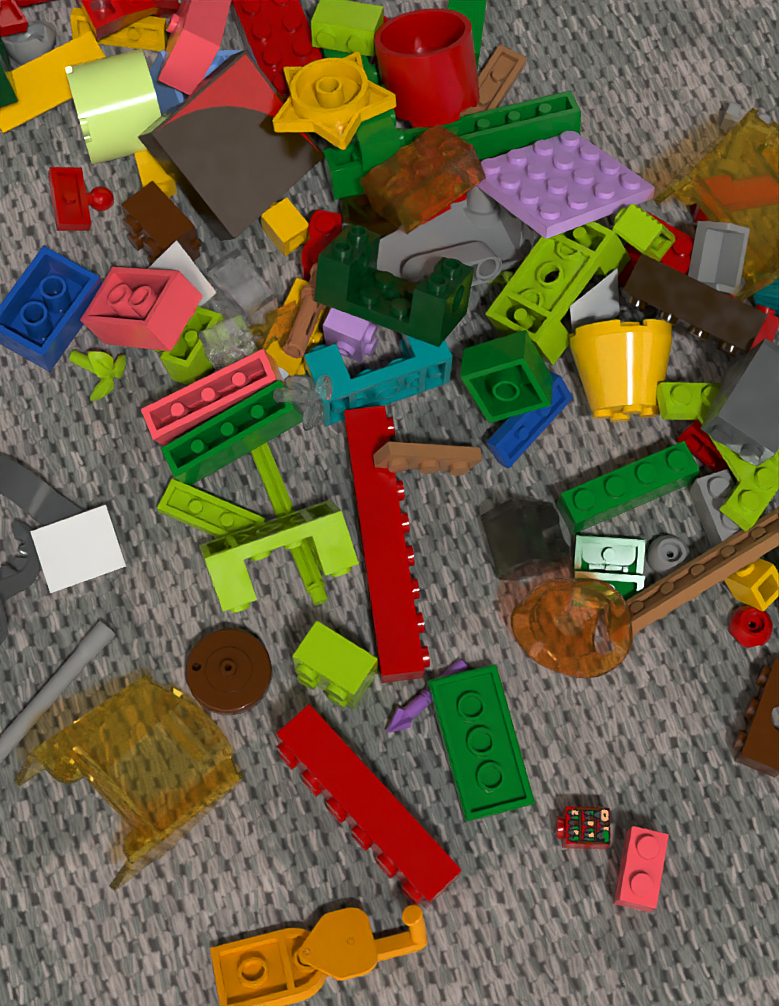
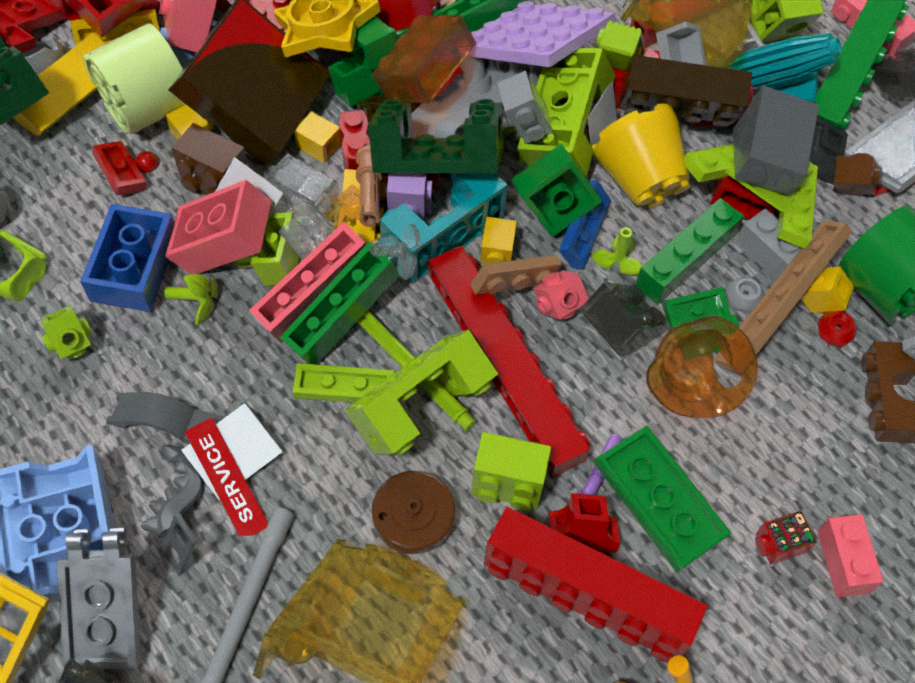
camera: 20 degrees left, 10 degrees down
none -> red sticker [184,417,268,536]
none -> yellow brick [480,216,517,264]
none -> light grey brick [497,71,553,144]
none -> coral brick [533,270,589,320]
none -> red brick [546,493,620,552]
none -> lime plant [591,227,642,275]

